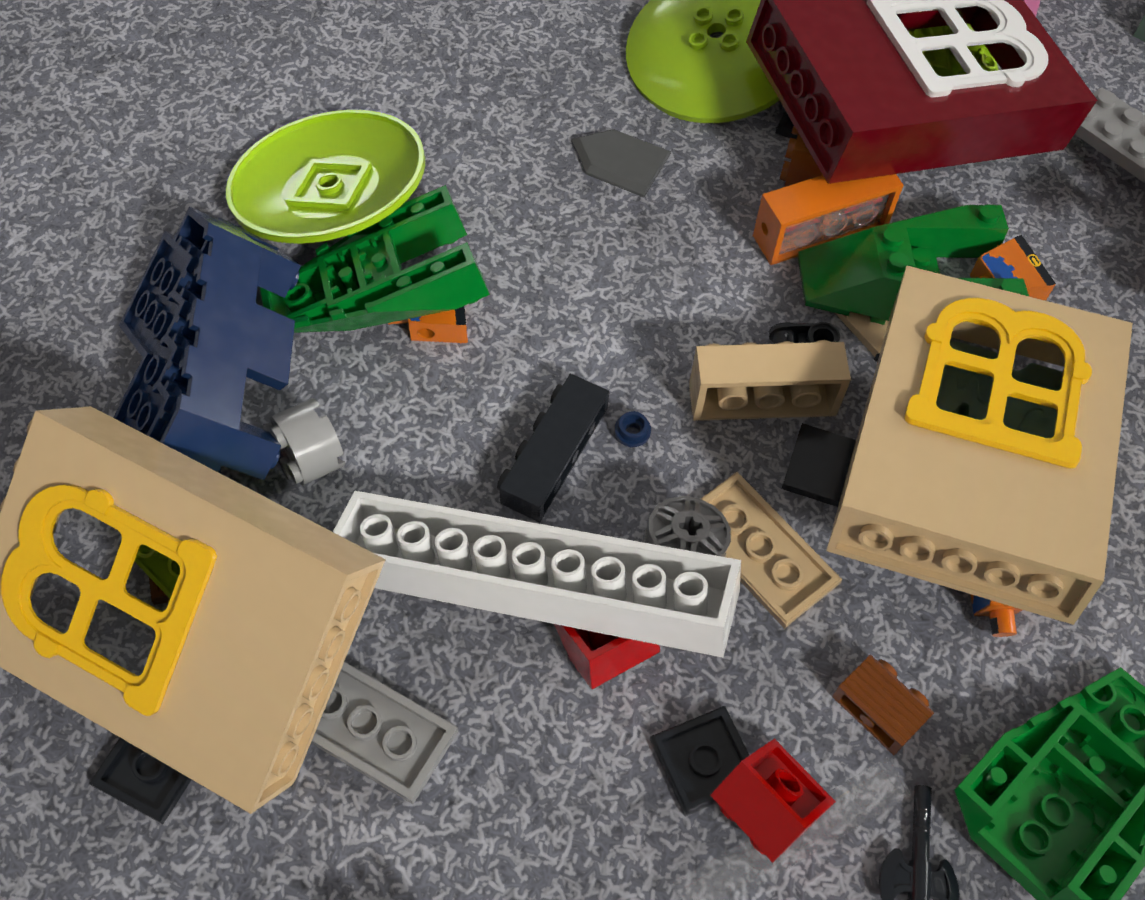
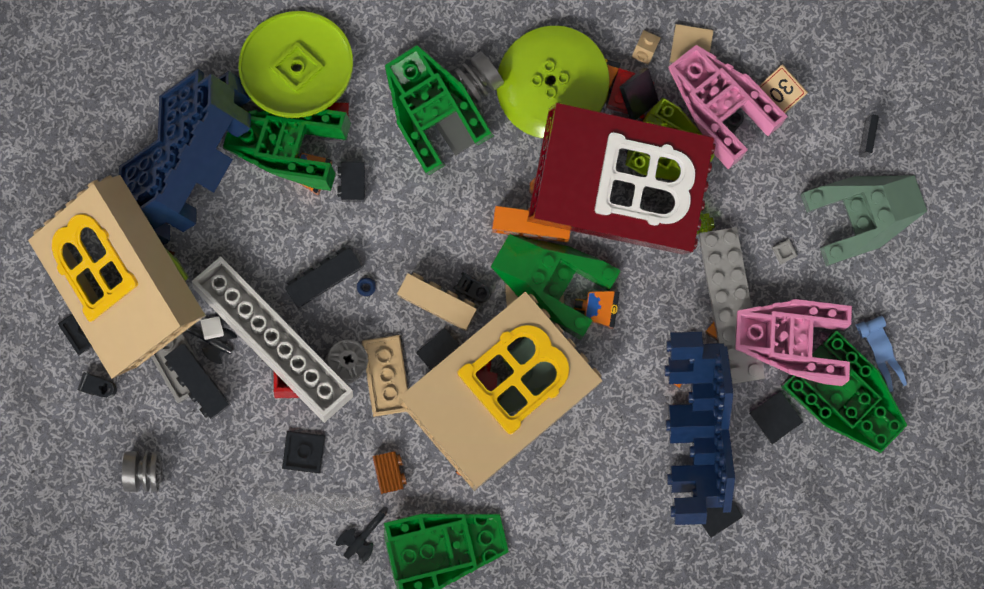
camera: 30 degrees right, 25 degrees up
light grey brick [263,398,345,486] -> none
red slope [710,738,836,863] -> none
none -> black piece [77,372,117,398]
none -> black brick [164,343,231,419]
none -> black piece [186,326,237,364]
none -> white tile [200,316,224,340]
none -> black brick [337,162,365,202]
none -> green wedge [385,46,494,175]
none -> flat silver wheel [454,51,504,103]

